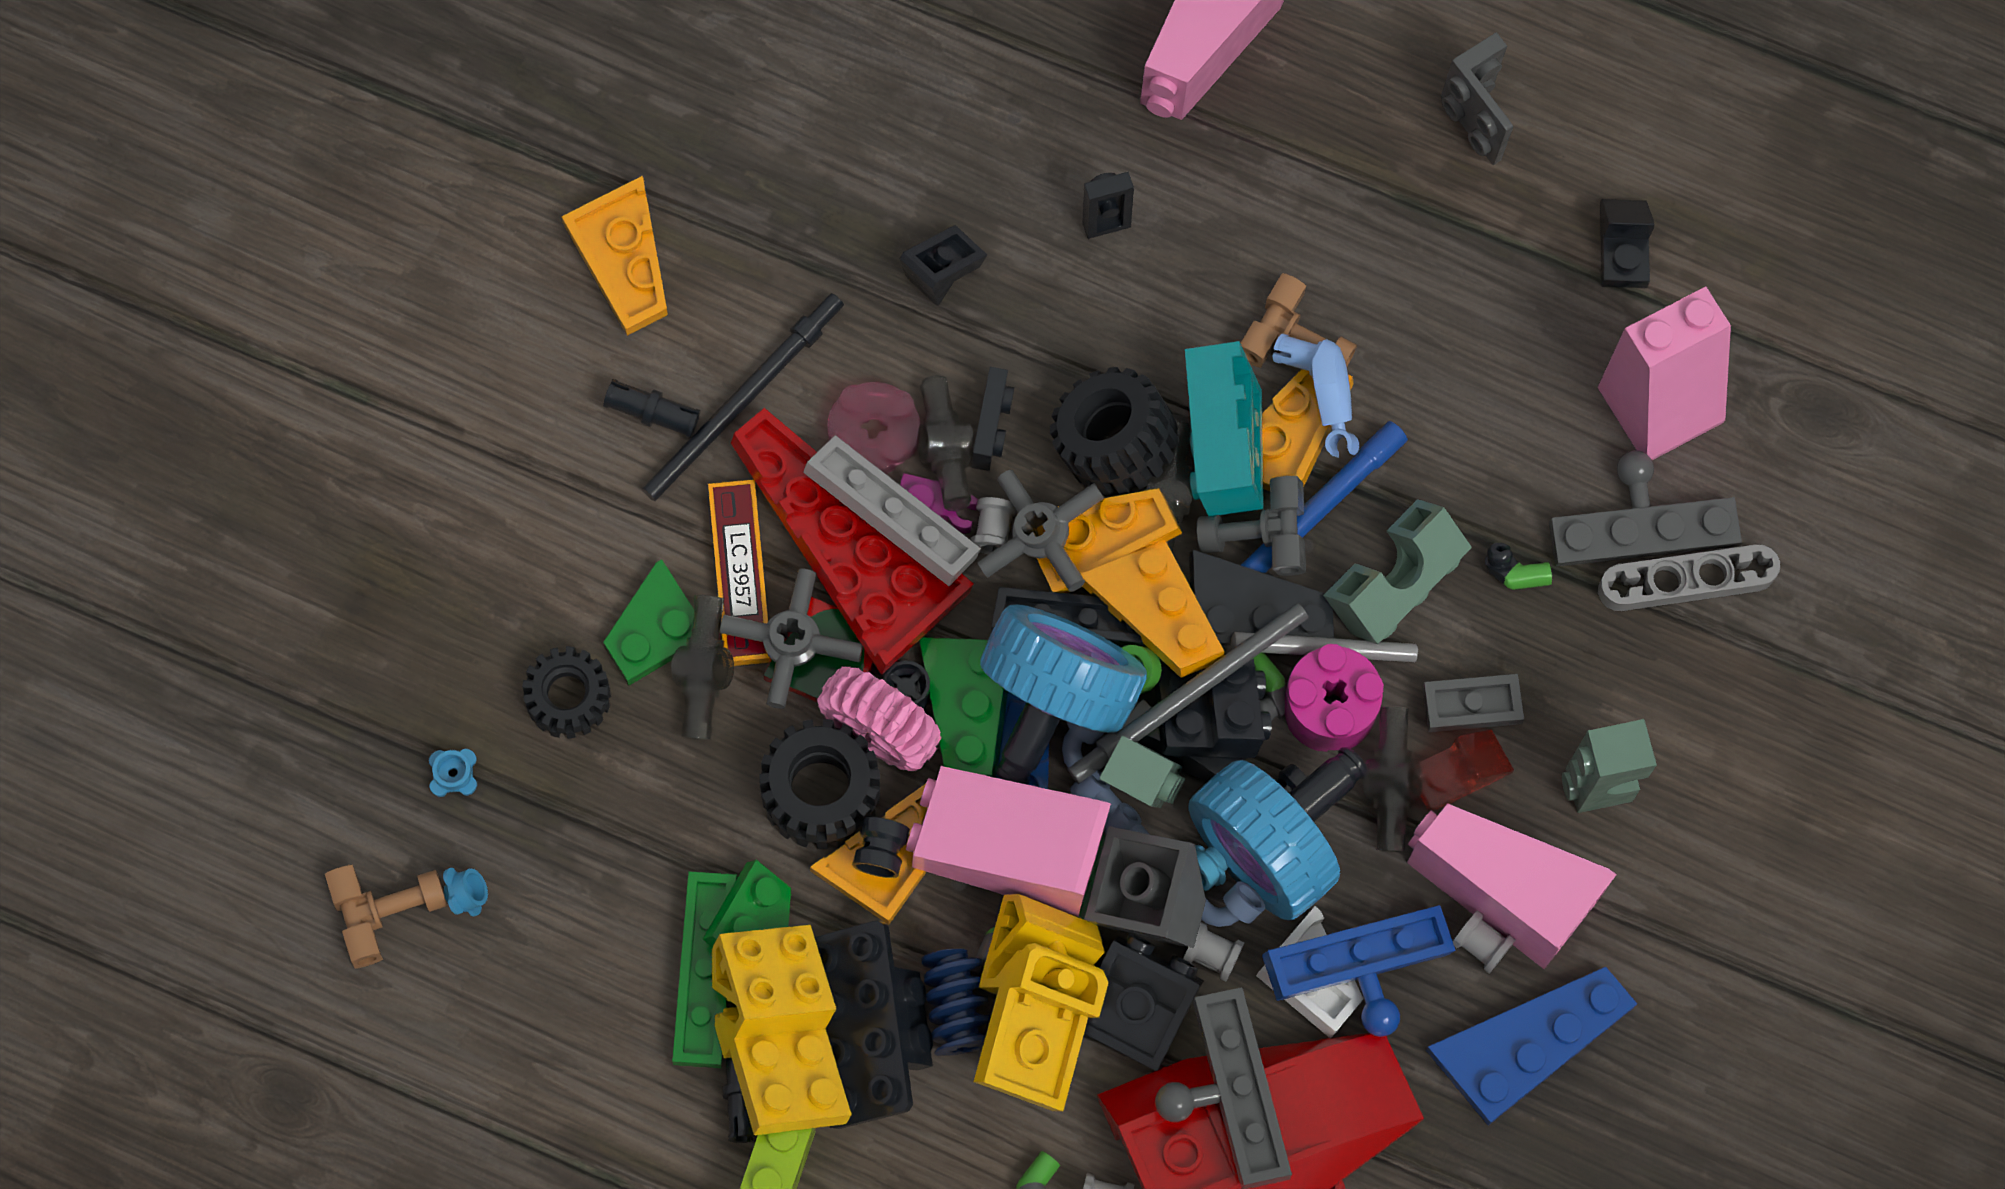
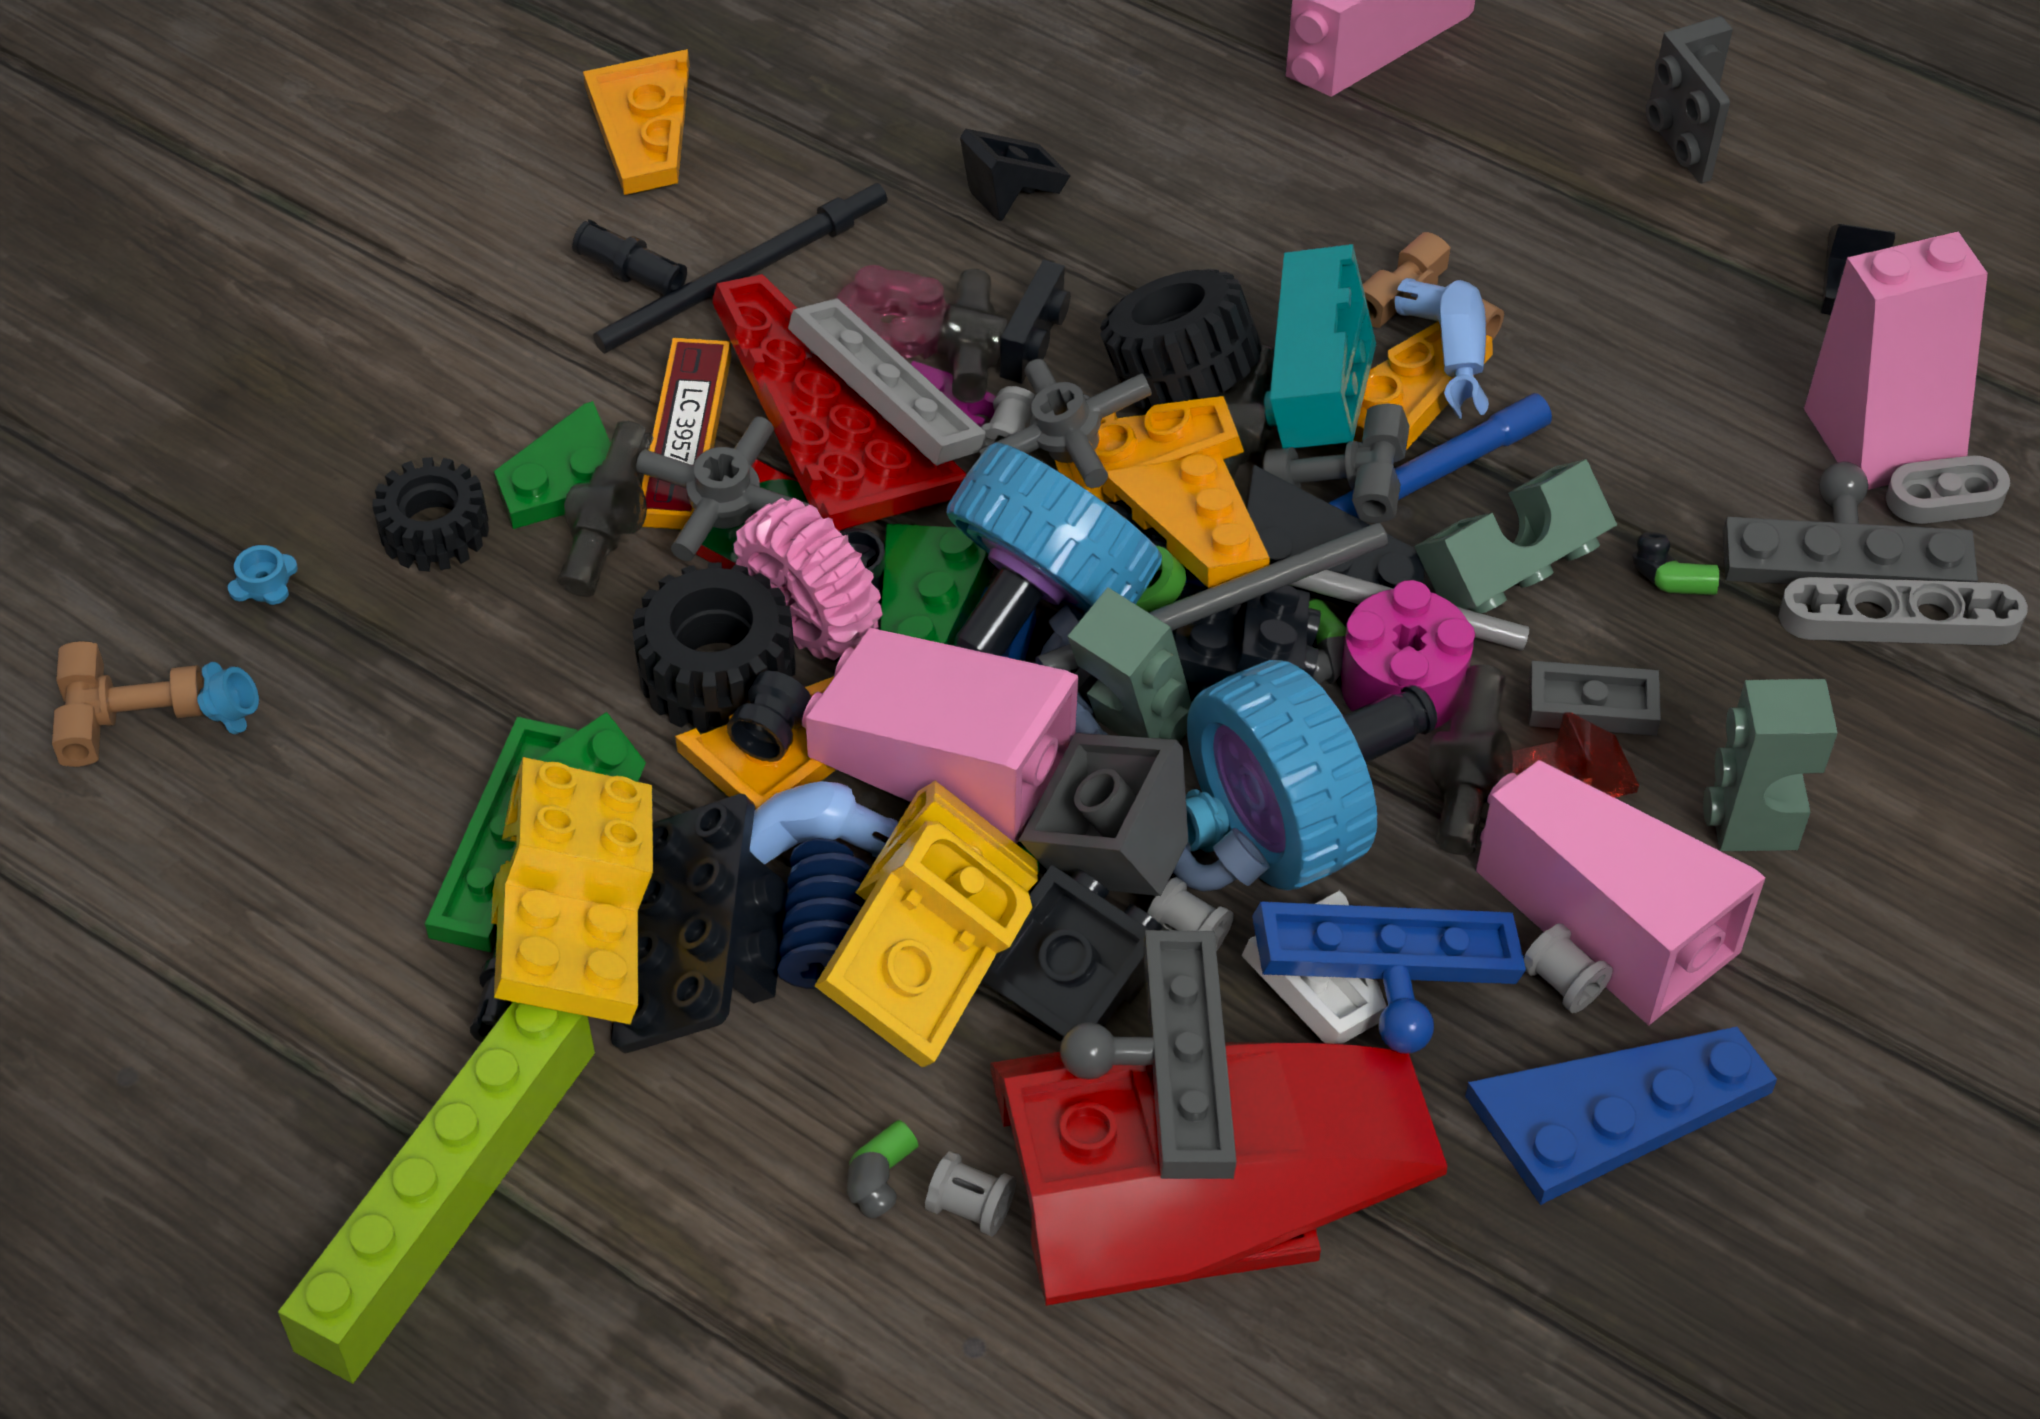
camera: 15 degrees right, 20 degrees down
black plate [1082,171,1134,239] -> none
none -> light blue arm [749,781,899,865]
none -> light grey plate [1886,456,2010,524]

